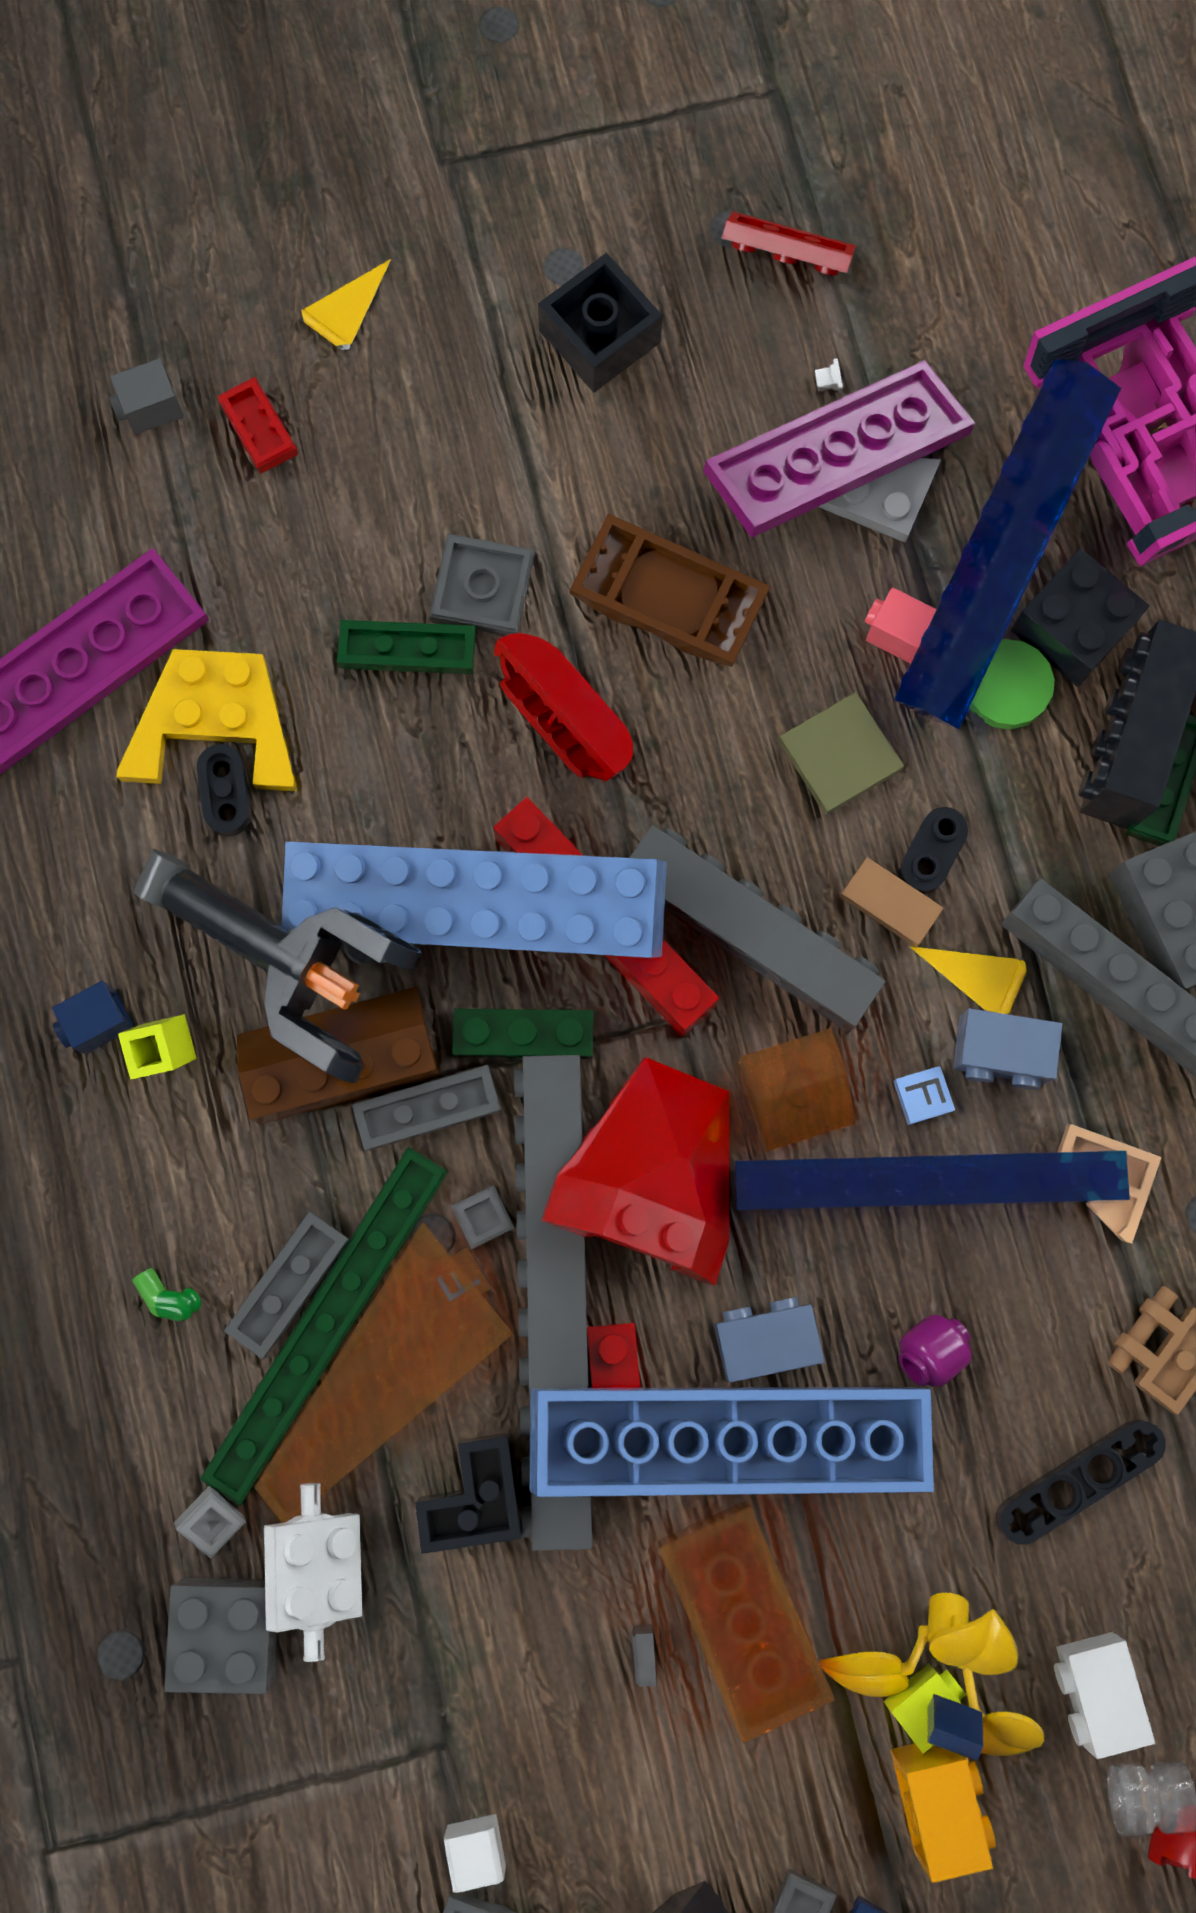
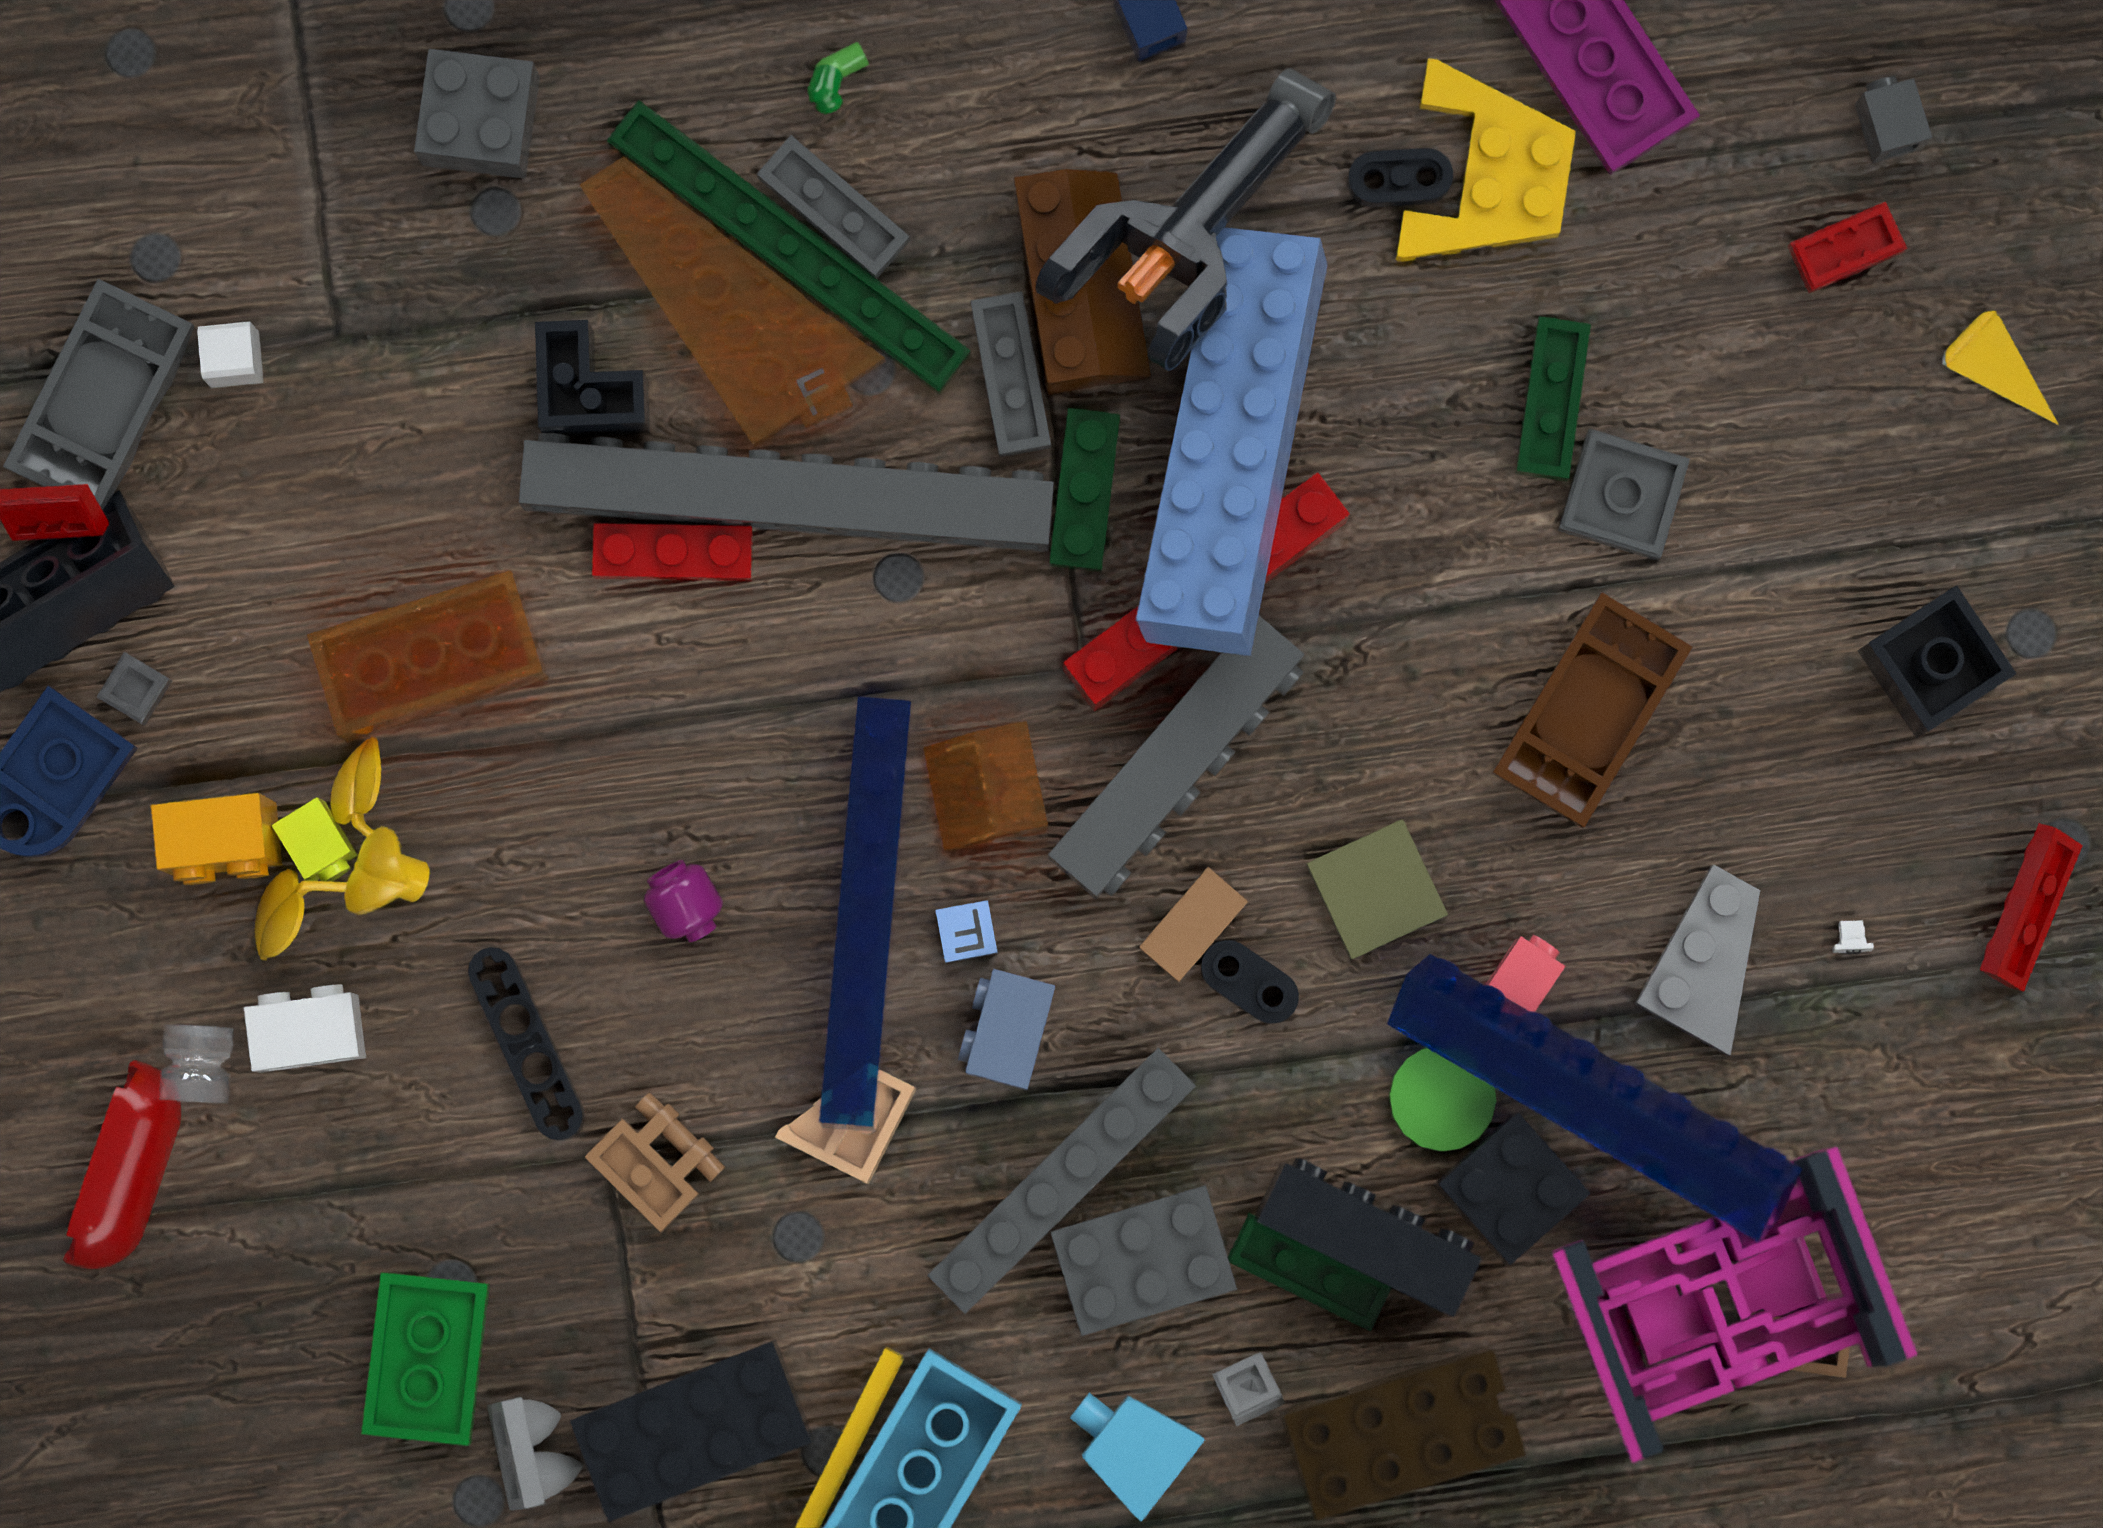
camera: 95 degrees right, 5 degrees up
neon yellow brick [118,1014,197,1080] -> none
light grey tile [174,1486,246,1558] -> none
white plate [264,1483,362,1662] -> none
flat silver tile [451,1185,515,1249] -> none
red brick [494,633,633,782] -> none
medium blue brick [530,1387,934,1497] -> none
red wedge [541,1057,730,1286] -> none
flat silver tile [632,1625,657,1687] -> none
magenta plate [703,360,975,538] -> none
sand blue brick [714,1297,825,1383] -> none
yellow sticker [909,946,1027,1014] -> none
dark blue tile [928,1694,984,1760] -> none

